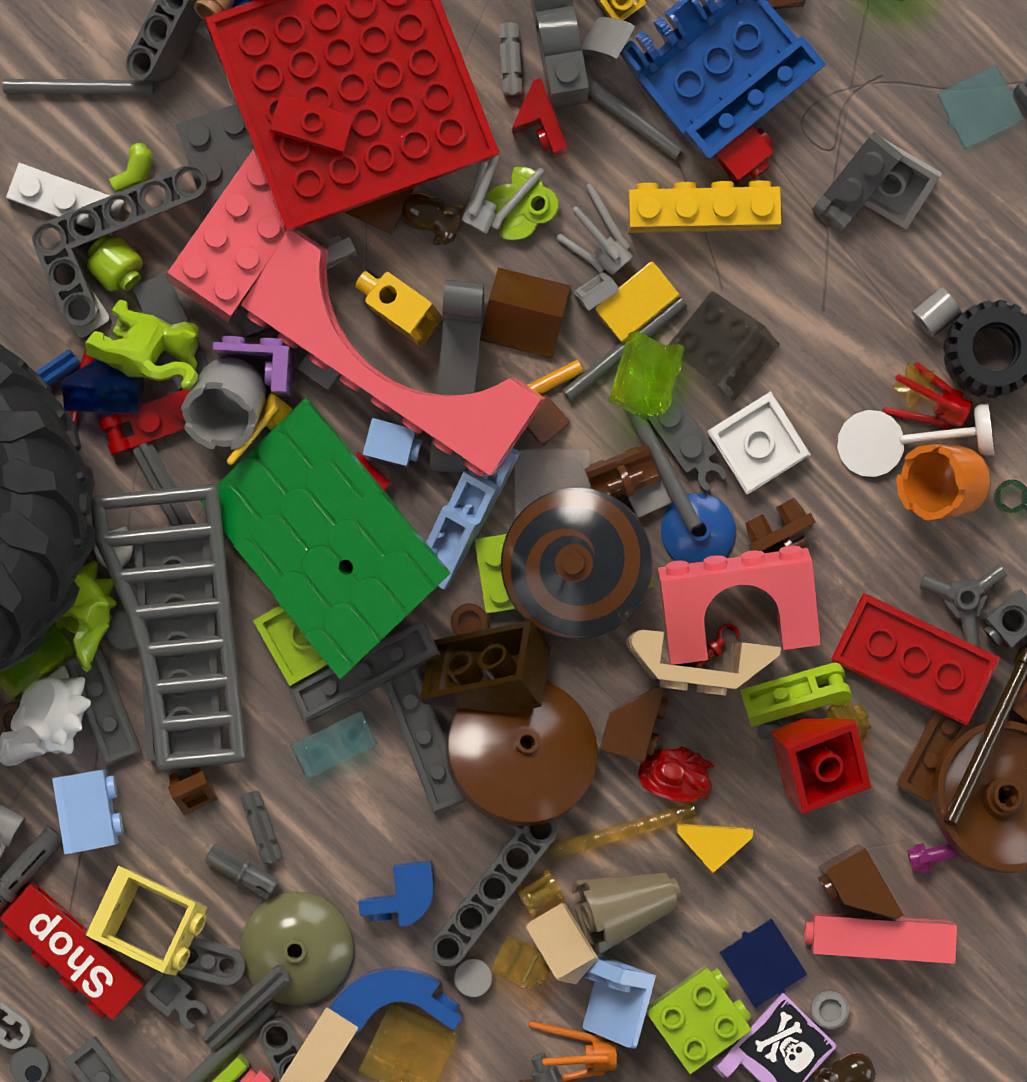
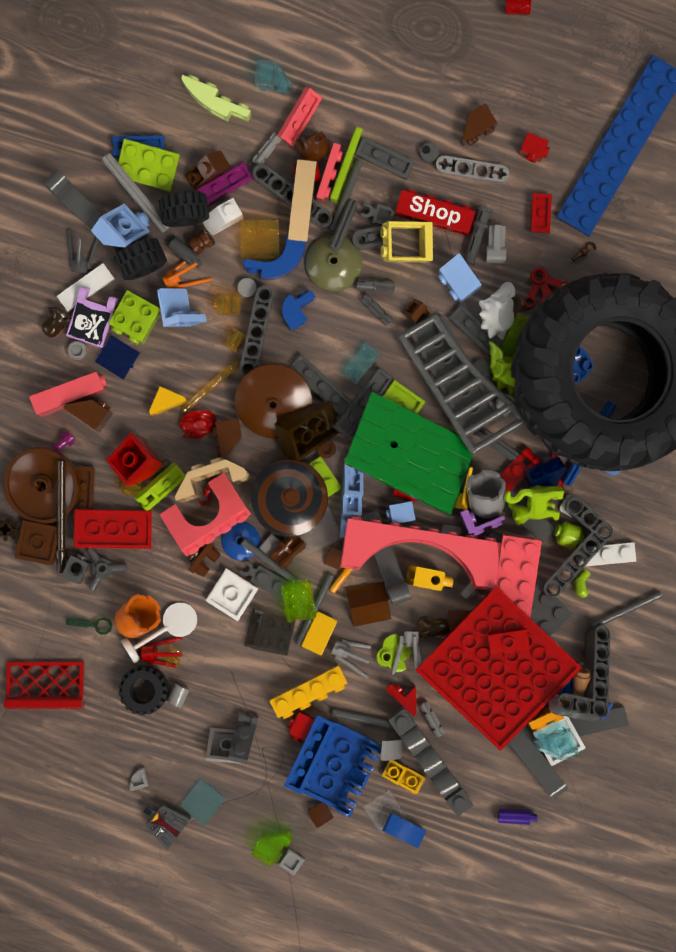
camera: 150 degrees right, 0 degrees up
tan slope [525,903,598,984] -> none
dark tan cone [572,873,681,954] -> none
light grey tile [574,272,619,311] -> none

